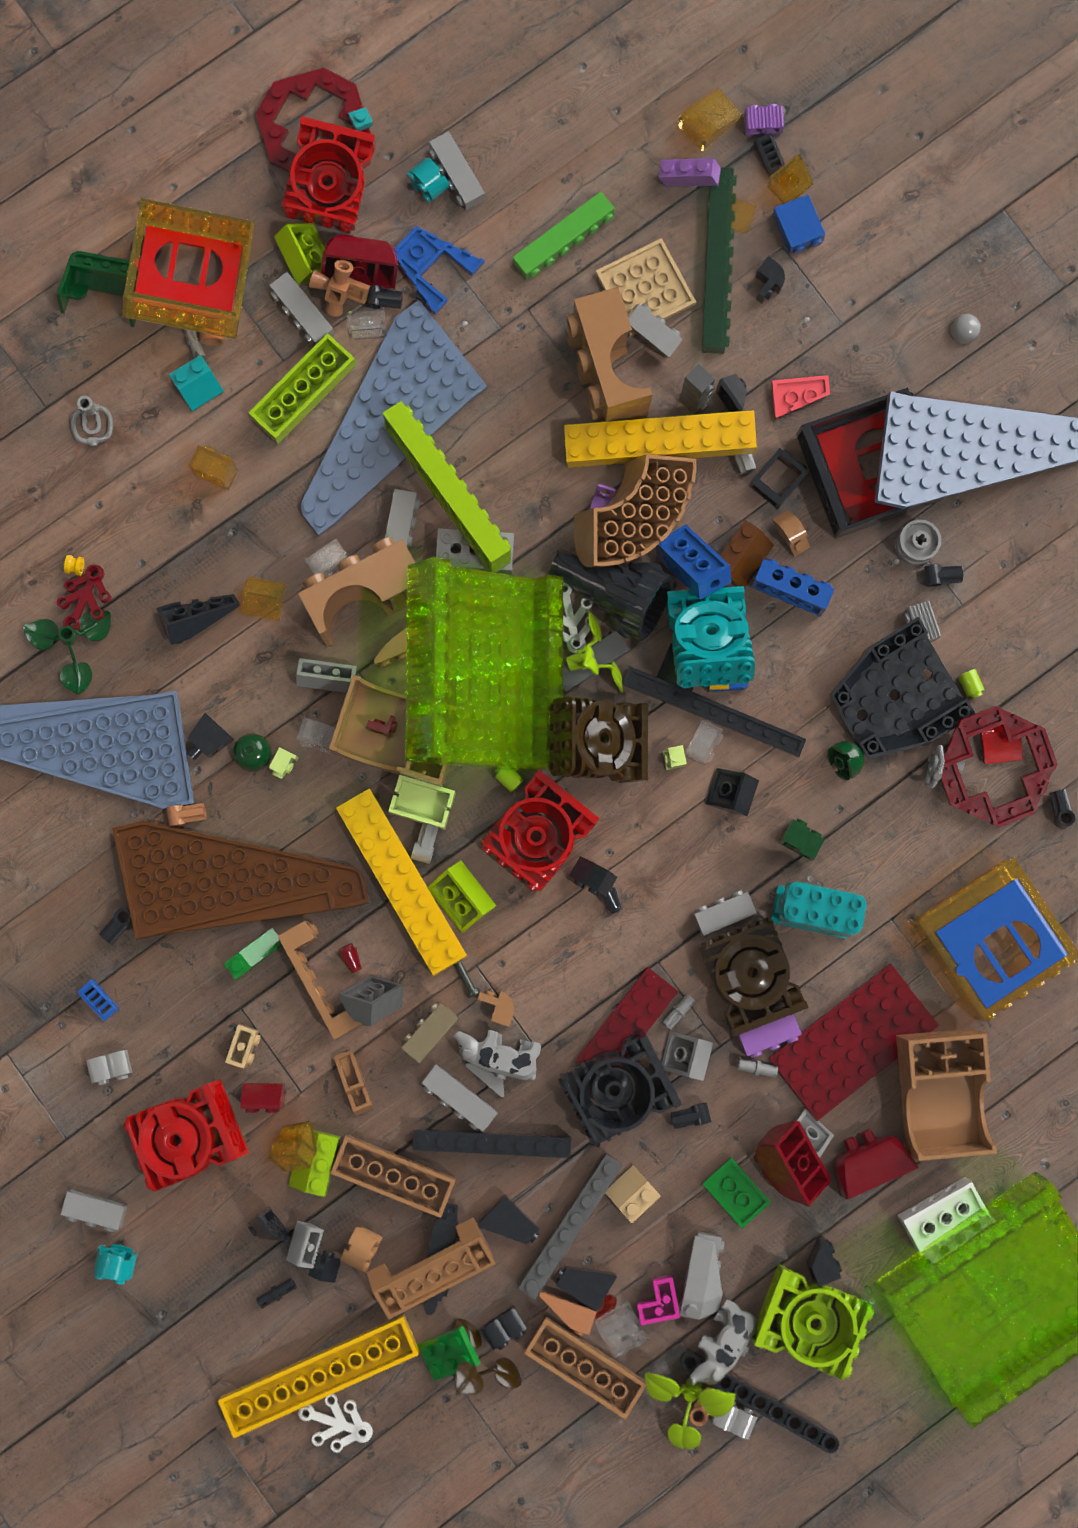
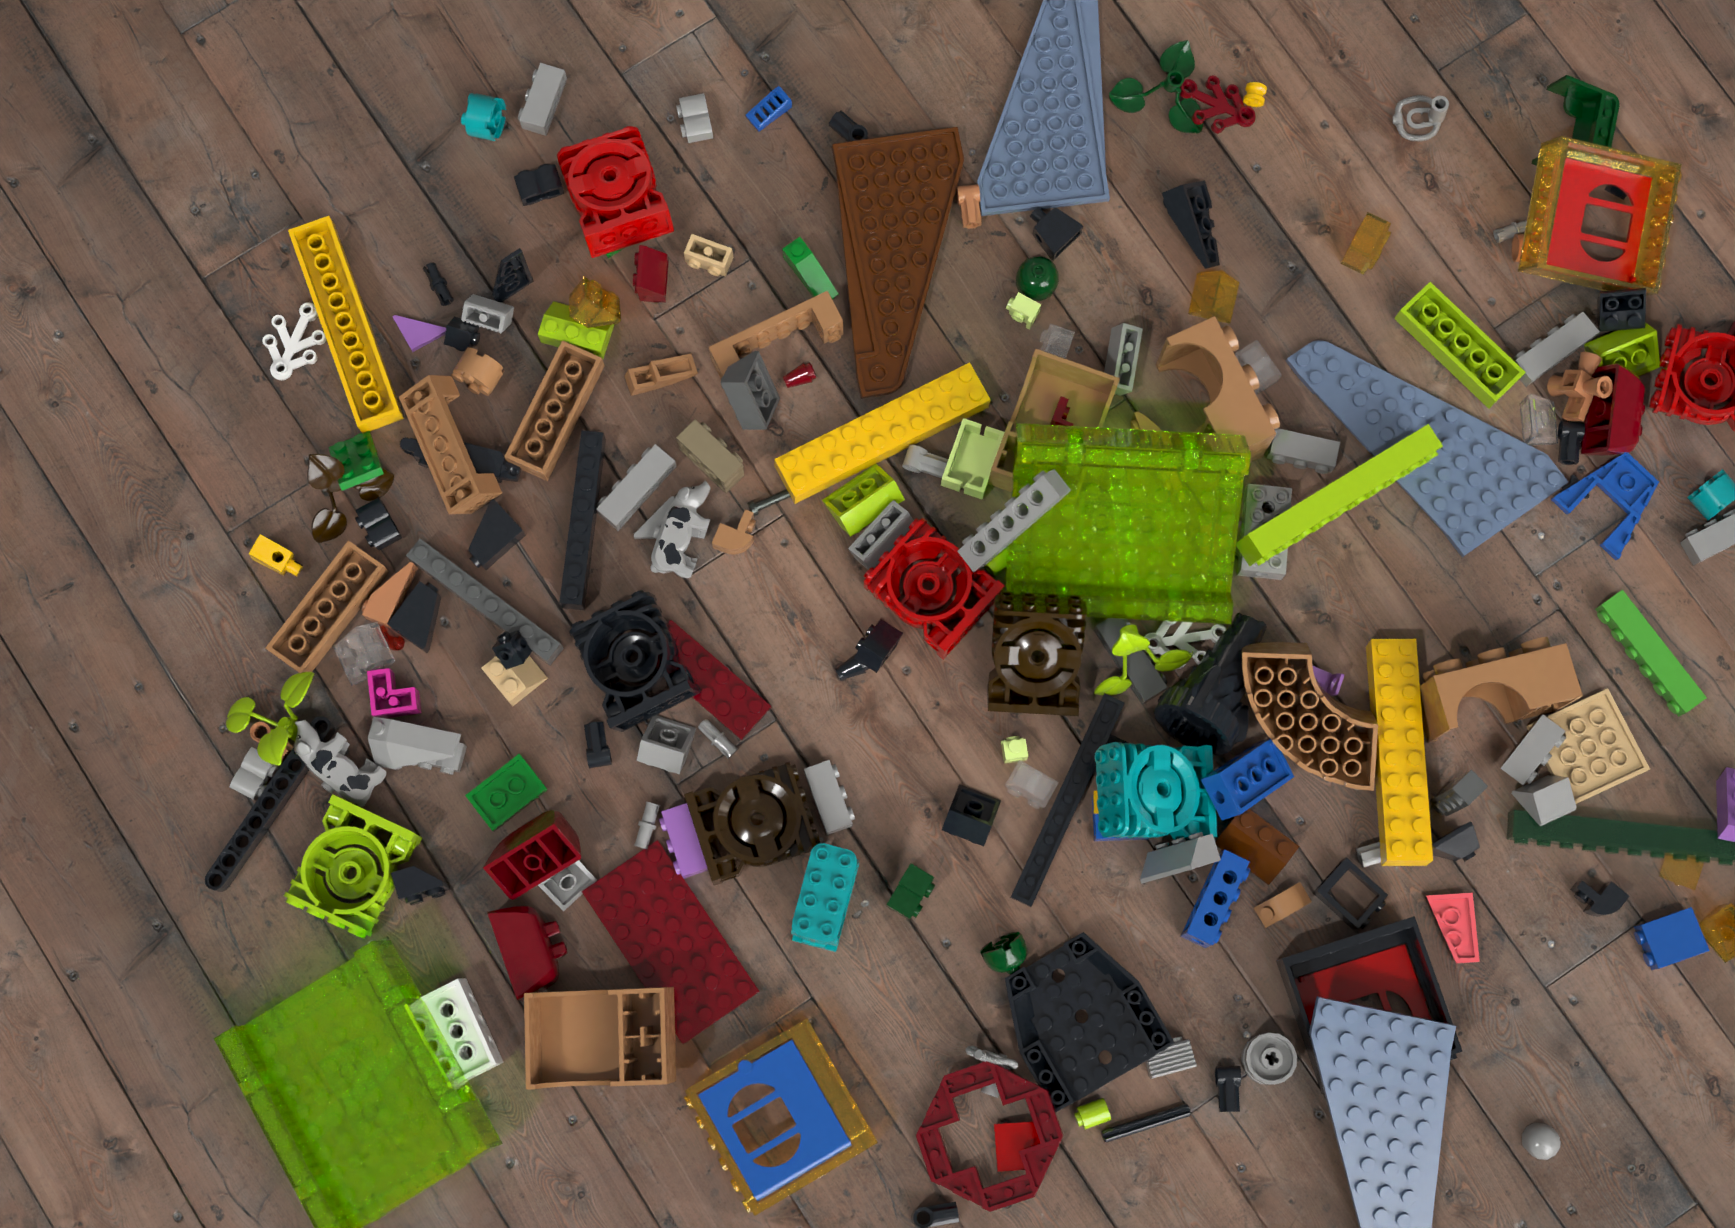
camera: 95 degrees right, 5 degrees down
teal slope [169,355,224,412] -> none
none -> yellow torso [249,534,303,576]
none -> medium lavender tile [393,315,446,352]
none -> black brick [492,630,532,670]
none -> black brick [514,164,564,206]
none -> light grey brick [848,500,914,570]
none -> light grey brick [958,469,1071,572]
none -> black axle [1101,1104,1191,1142]
none -> light grey slope [1140,832,1221,884]
none -> light grey slope [1511,775,1577,826]
none -> black slope [1597,288,1646,332]

